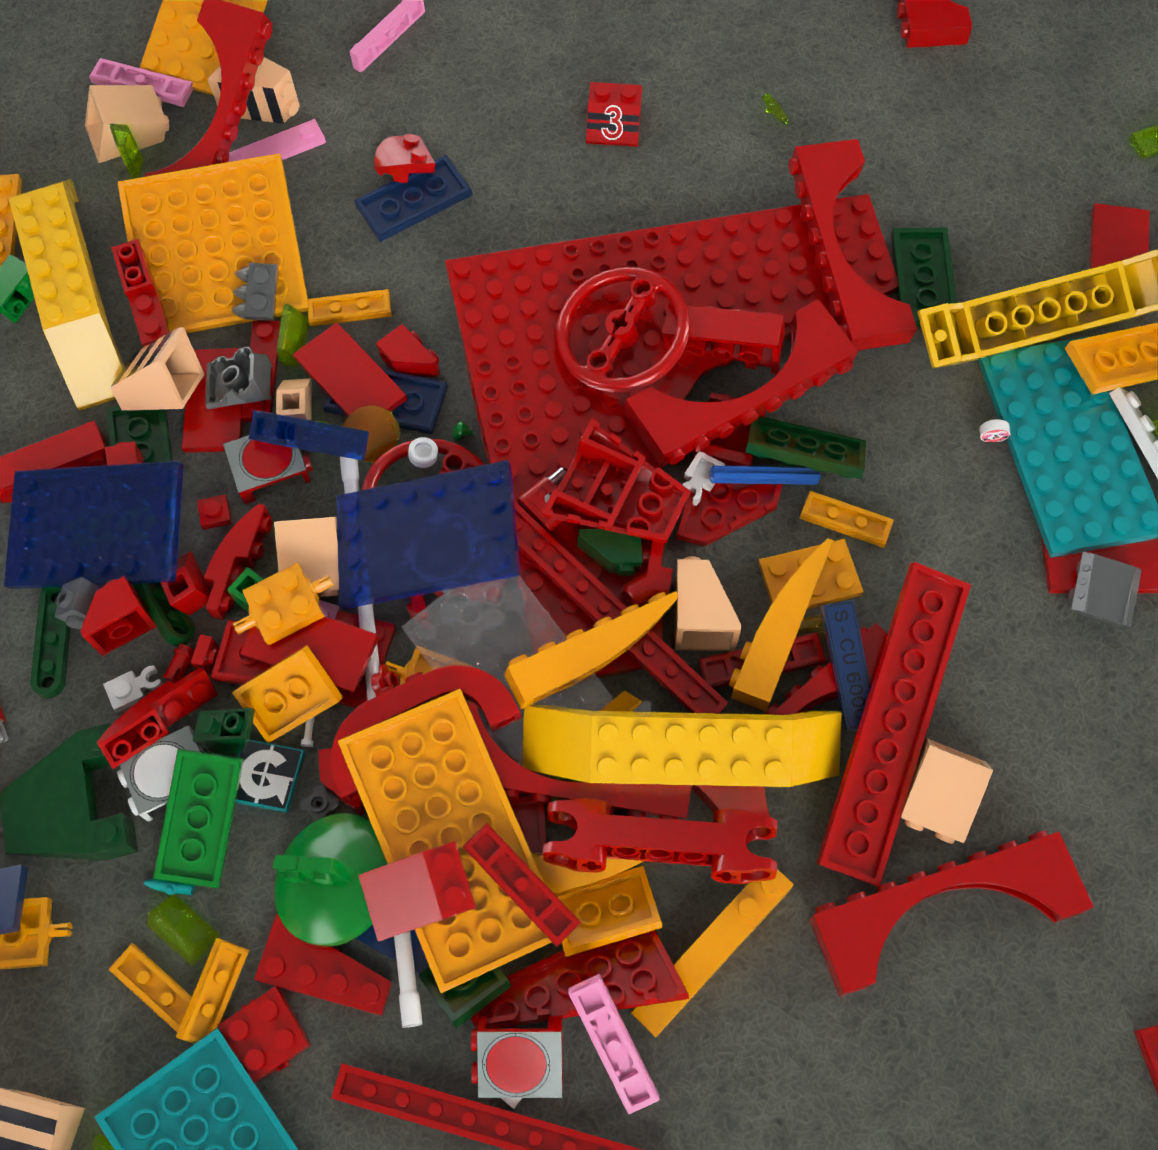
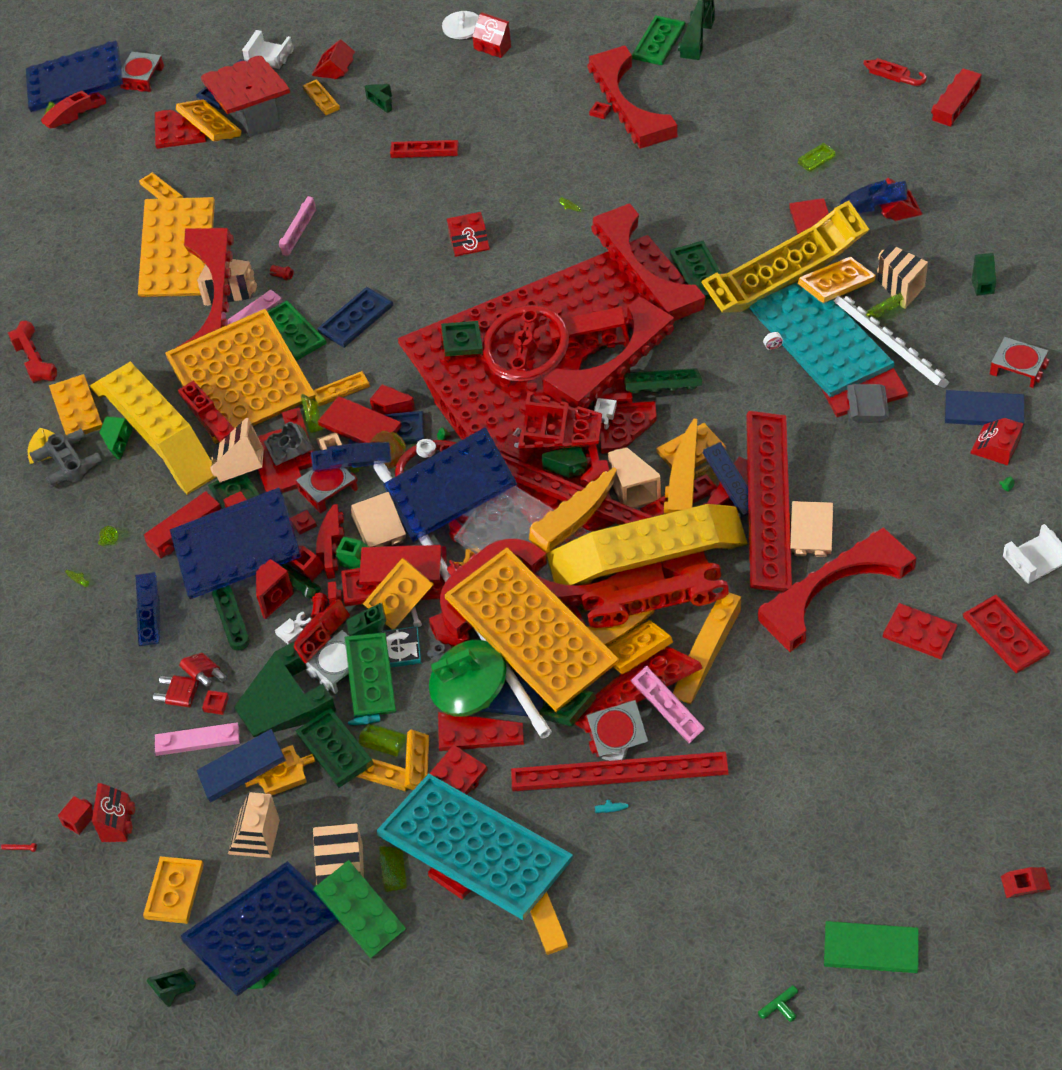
camera: 15 degrees left, 15 degrees down
dark grey brick [55,577,102,629] -> none
light nougat slope [85,85,169,163] -> none
bright pink plate [89,58,194,107] -> none
clear neon green slope [109,124,144,179] -> none
dark grey plate [231,263,279,321] -> none
light orange plate [233,562,334,645] -> none
slope [358,841,477,942] -> none
slope [374,134,435,183] -> none
red plate [462,823,581,947] -> none
blue axle [708,465,821,485] -> none
light orange tile [799,491,894,548] -> none
none -> green tile [267,300,327,361]
none -> red pin [270,265,294,281]
none -> dark green plate [295,708,374,788]
none -> dark green plate [441,321,483,357]
none -> red plate [883,603,957,659]

